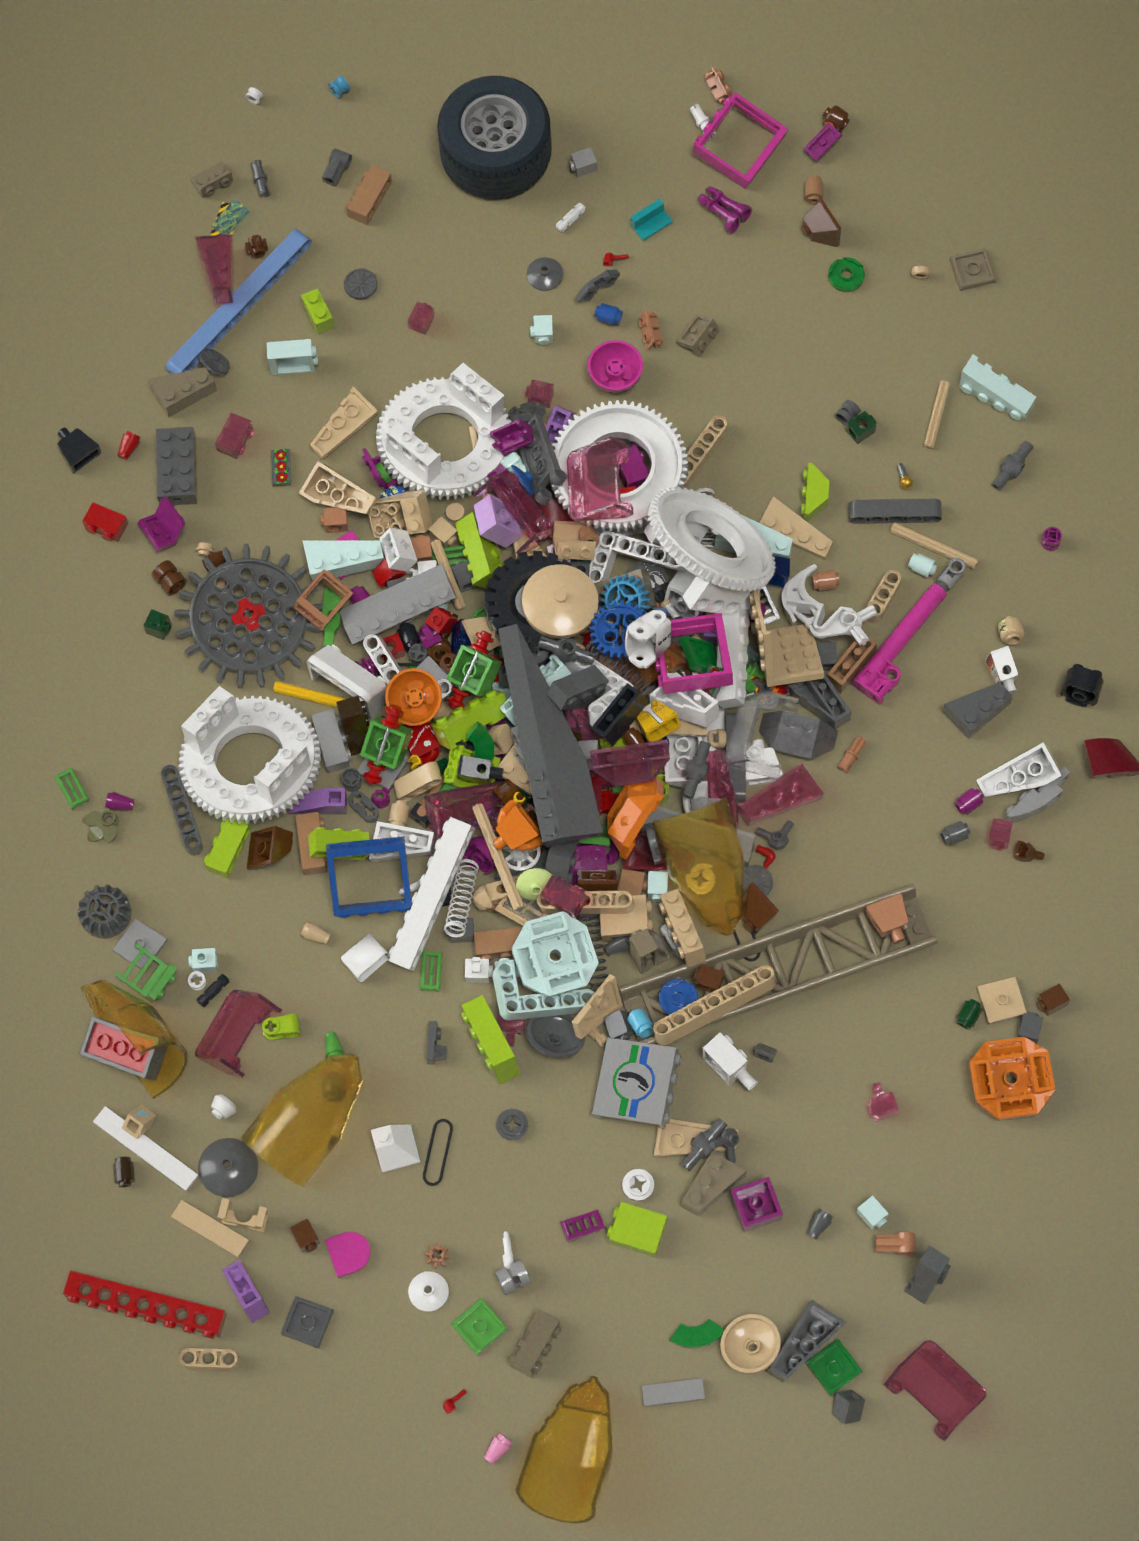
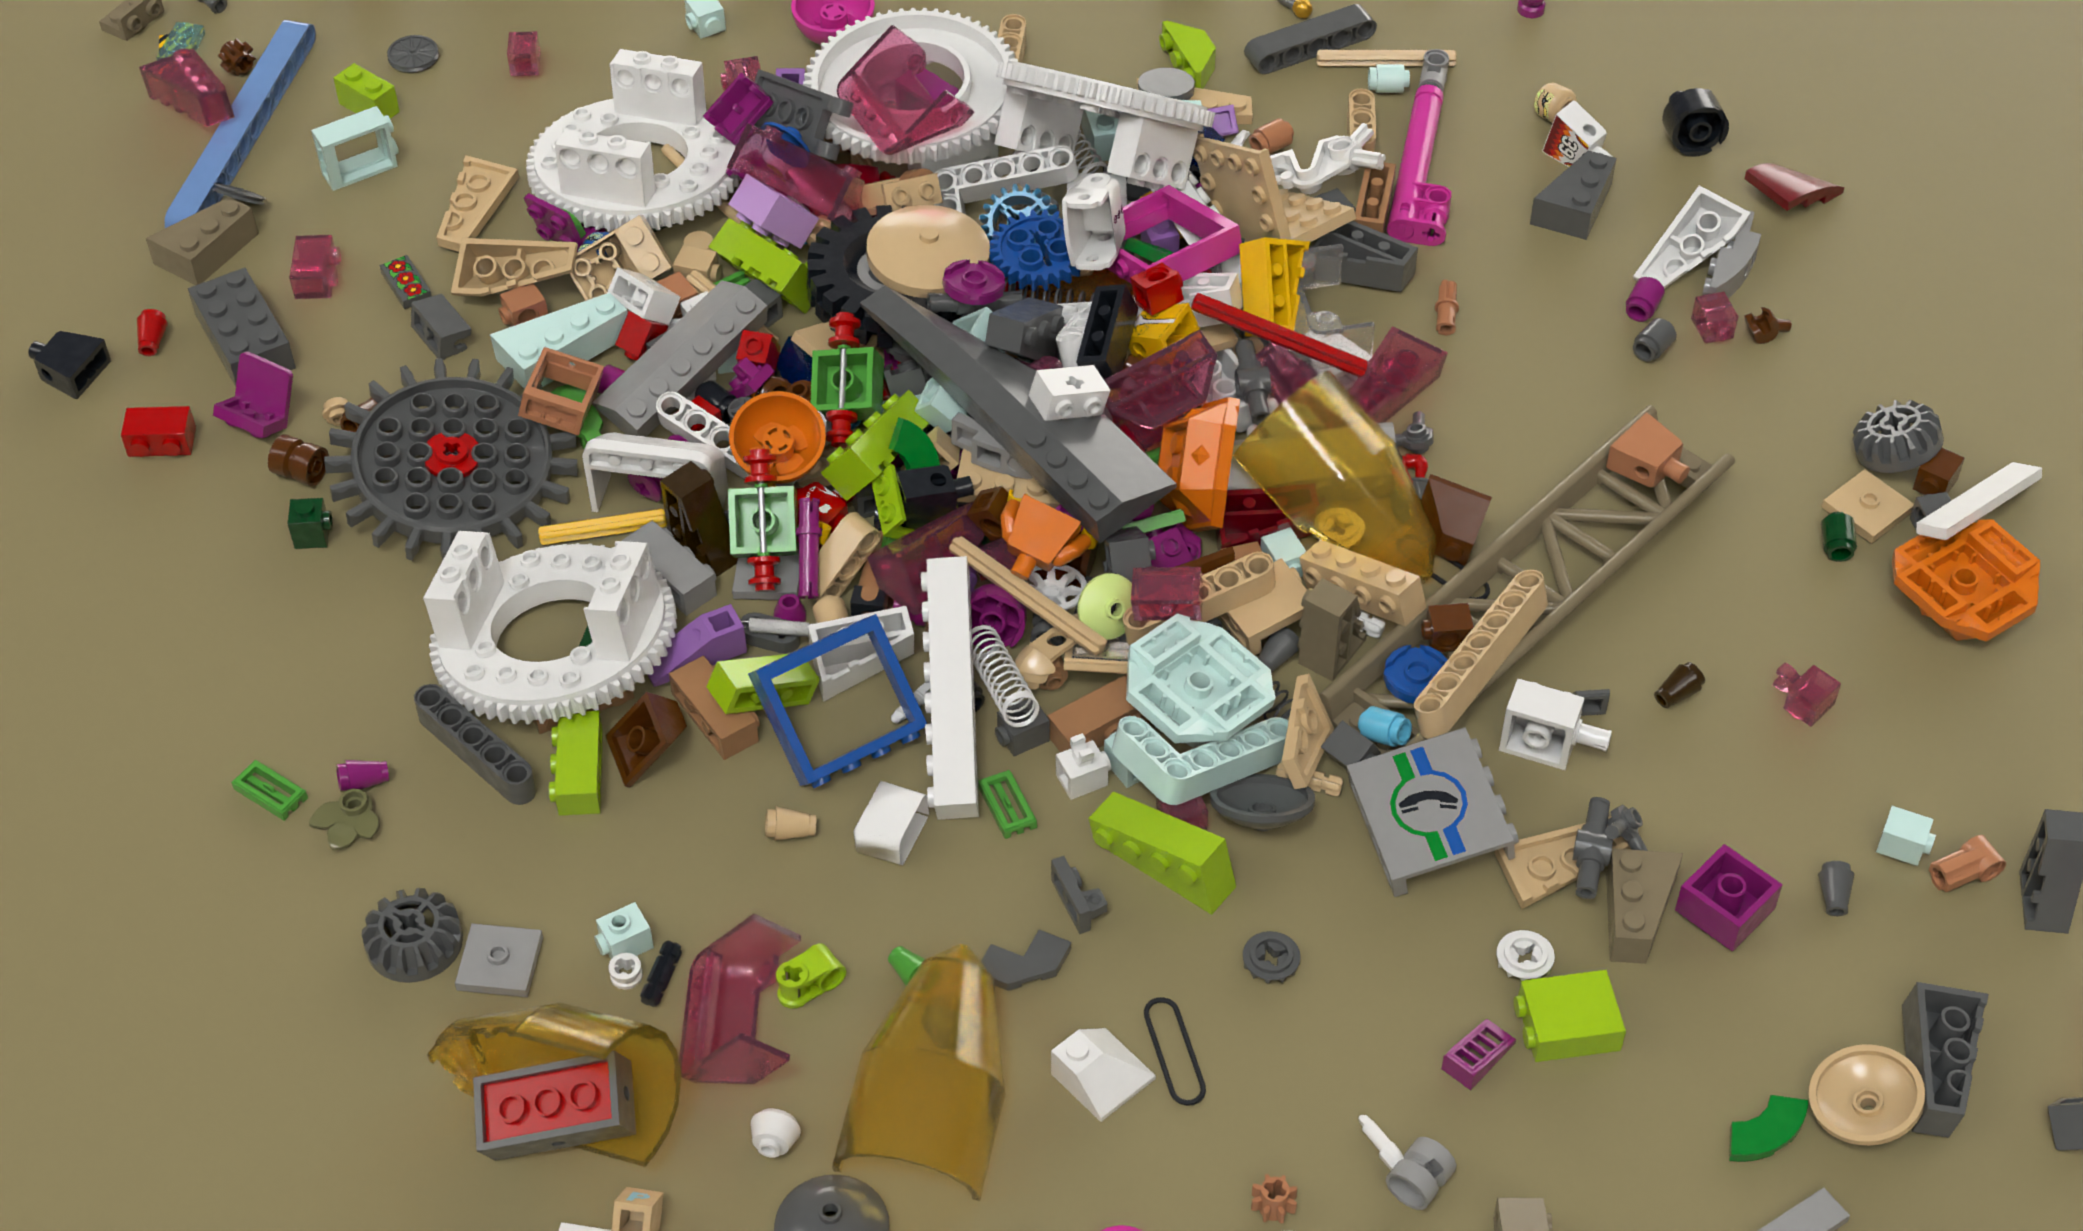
camera: 30 degrees left, 20 degrees down
bright green plate [113,943,177,1002] -> none
dark grey wheel [342,768,362,792] -> none
dark grey tile [645,823,662,865] -> none
flat silver wedge [759,711,838,760] -> none
green tile [806,1339,863,1396] -> none
none -> dark grey hinge [411,294,471,360]
none -> white piece [741,617,811,637]
none -> magenta pin [796,498,822,599]
none -> magenta tile [942,259,1005,305]
none -> dark grey tile [975,929,1071,991]
none -> white brick [1028,365,1111,421]
none -> red brick [1130,262,1184,316]
none -> tile [1138,67,1195,100]
none -> red axle [1191,293,1368,377]
none -> medium lavender tile [1207,104,1239,139]
none -> yellow wedge [1239,237,1310,338]
none -> dark brown cone [1654,662,1705,708]
none -> dark grey gear [1852,400,1944,473]
none -> white tile [1916,462,2042,540]

